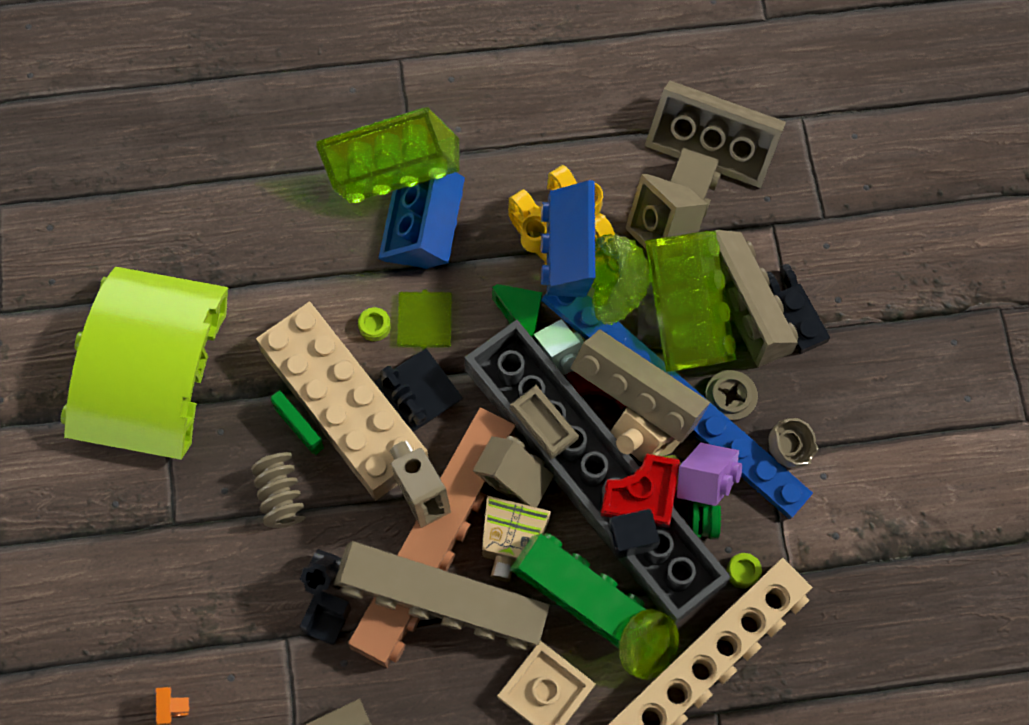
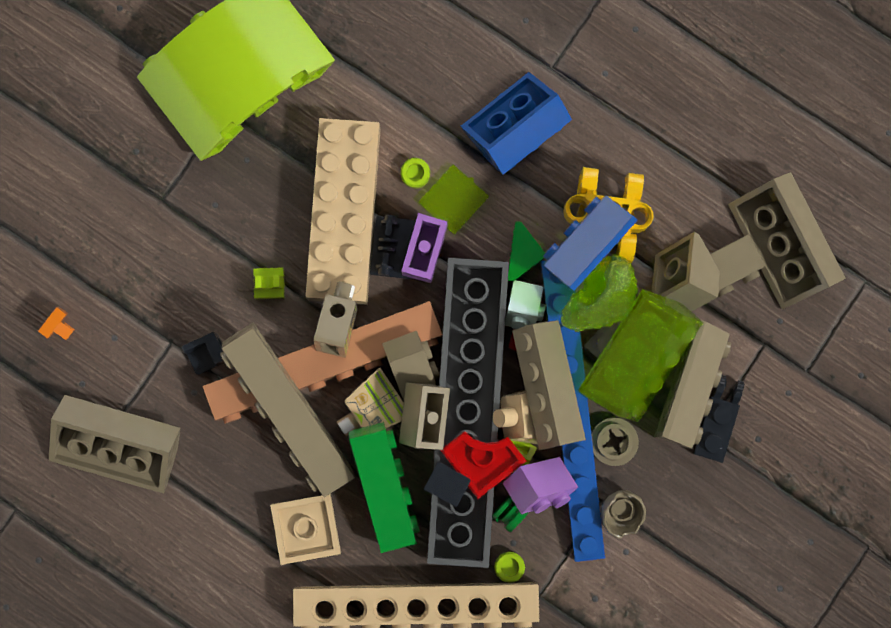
camera: 40 degrees right, 15 degrees up
dark tan piece [251,452,306,528] -> none
green tile [271,390,324,455] -> none
black piece [300,549,342,595] -> none
clear neon green slope [316,107,459,203] -> none
dark tan tile [510,385,579,459] -> none
clear neon green tile [619,609,679,680] -> none
none -> lime tile [253,268,285,299]
none -> dark tan brick [399,382,450,450]
none -> medium lavender brick [401,213,448,283]

